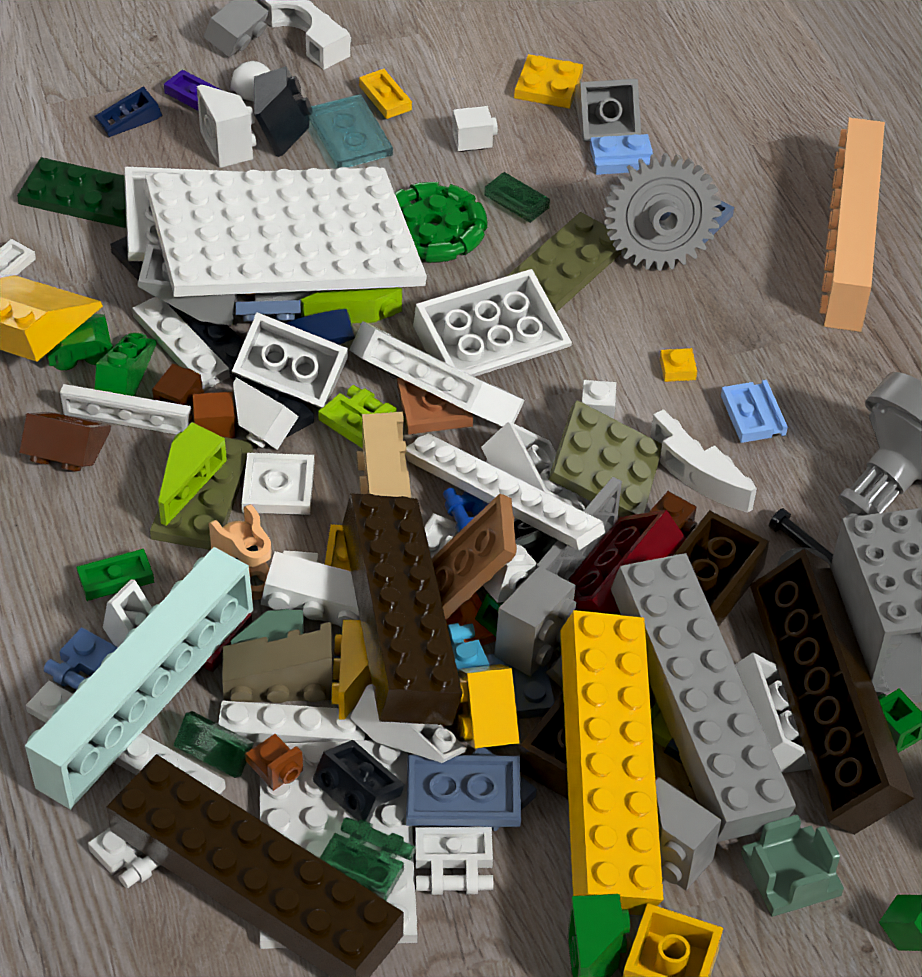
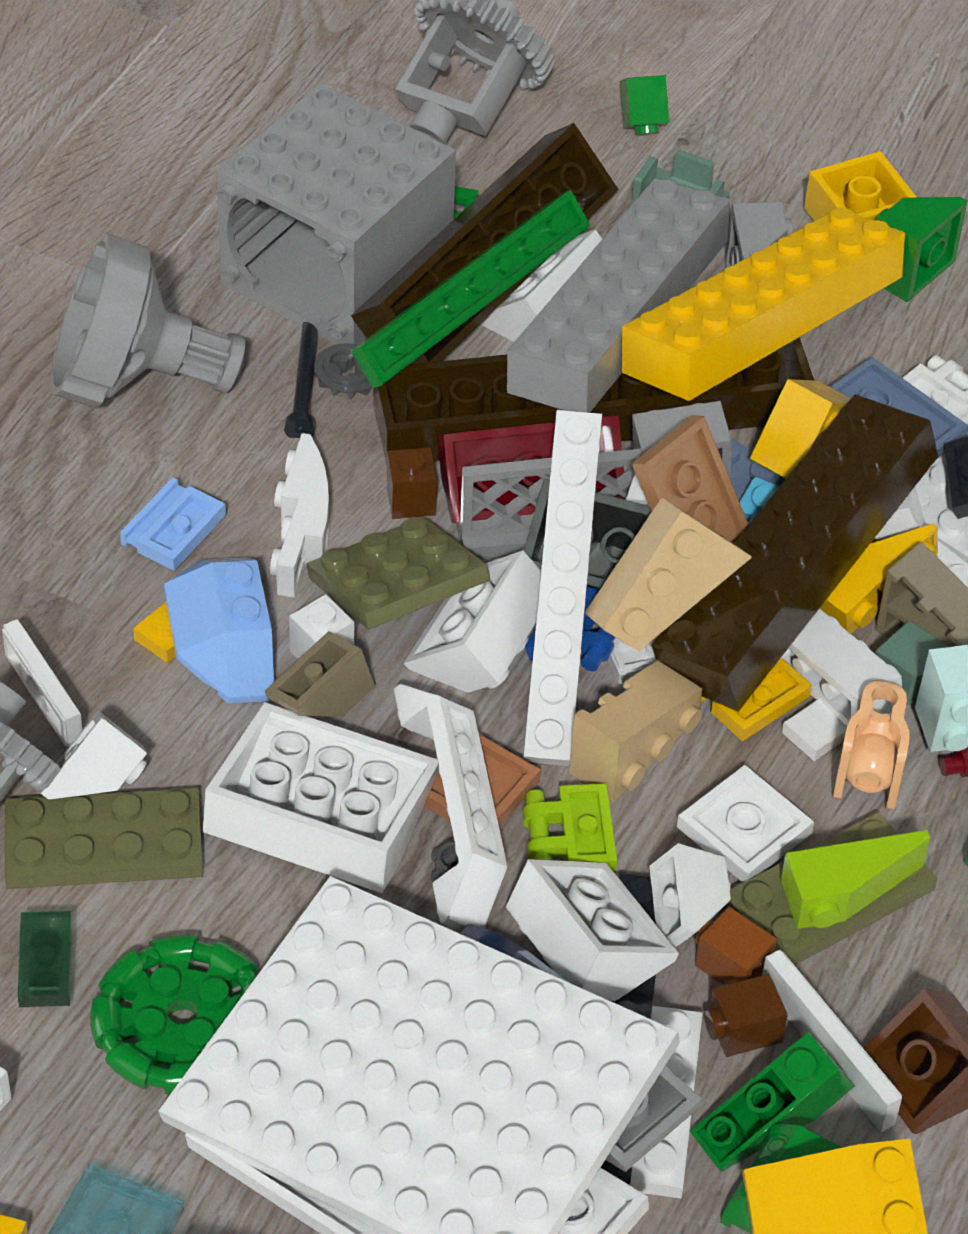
camera: 135 degrees left, 0 degrees up
none -> white tile [2,619,82,747]
none -> white slope [40,711,147,799]
none -> light blue wedge [163,557,274,704]
none -> dark tan slope [264,631,375,716]
none -> green tile [351,190,591,388]
none -> tan wedge [585,497,752,651]

